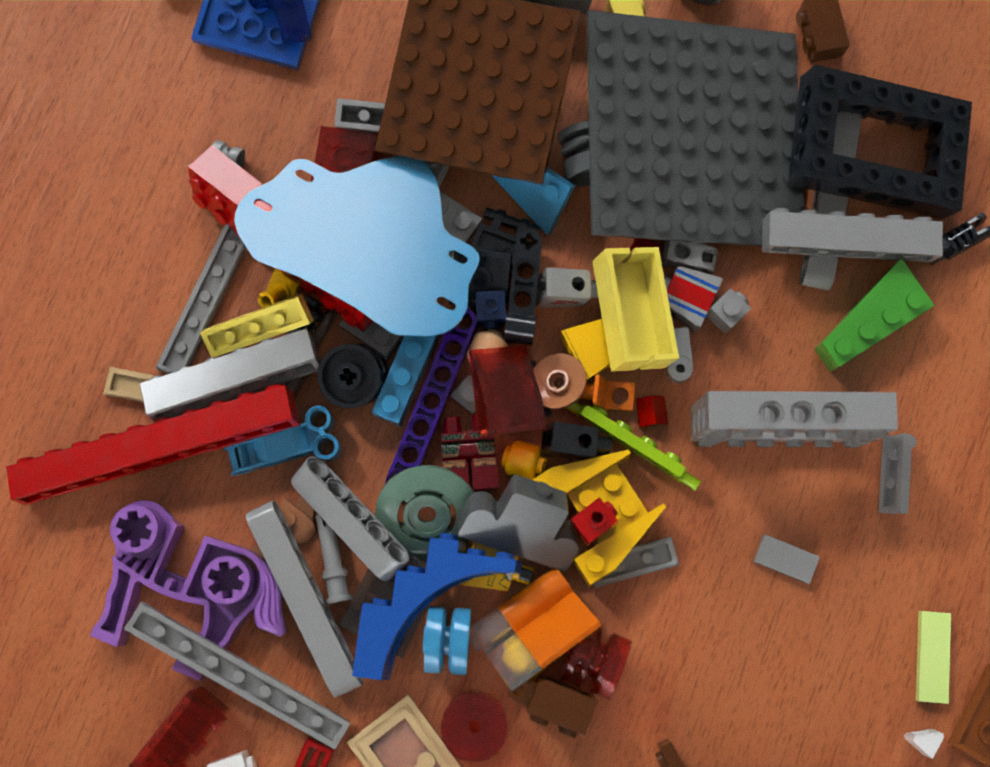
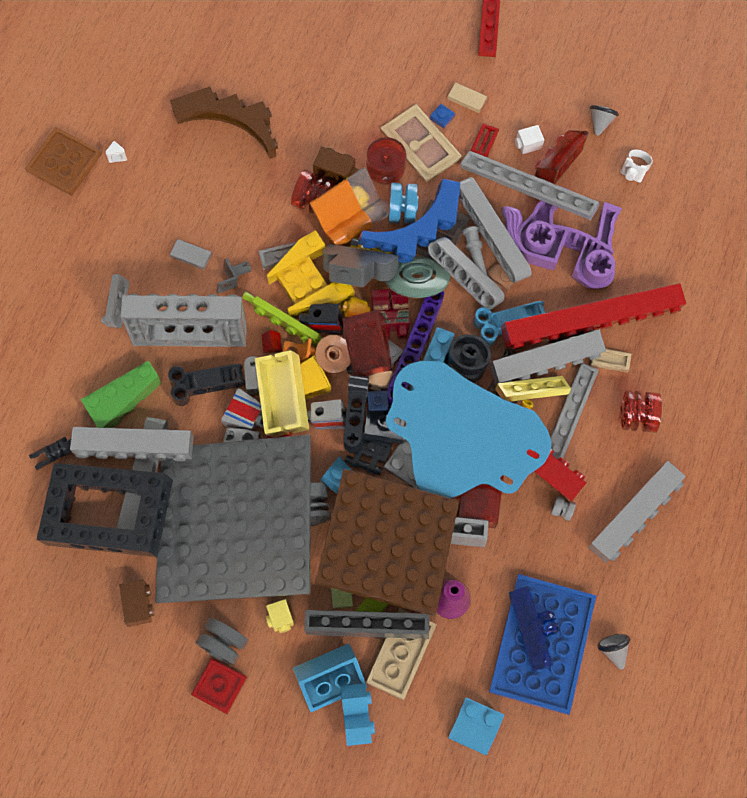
camera: 175 degrees right, 10 degrees down
red brick [570,497,618,546] -> none
light grey brick [706,288,751,334] -> none
yellowish green tile [915,611,951,704] -> none
none -> black piece [168,364,246,406]
none -> dark grey bracket [216,258,251,294]
none -> magenta cone [436,579,471,619]
none -> light grey brick [588,461,686,563]
none -> white piece [620,149,653,182]
none -> clear red wheel [620,390,662,433]

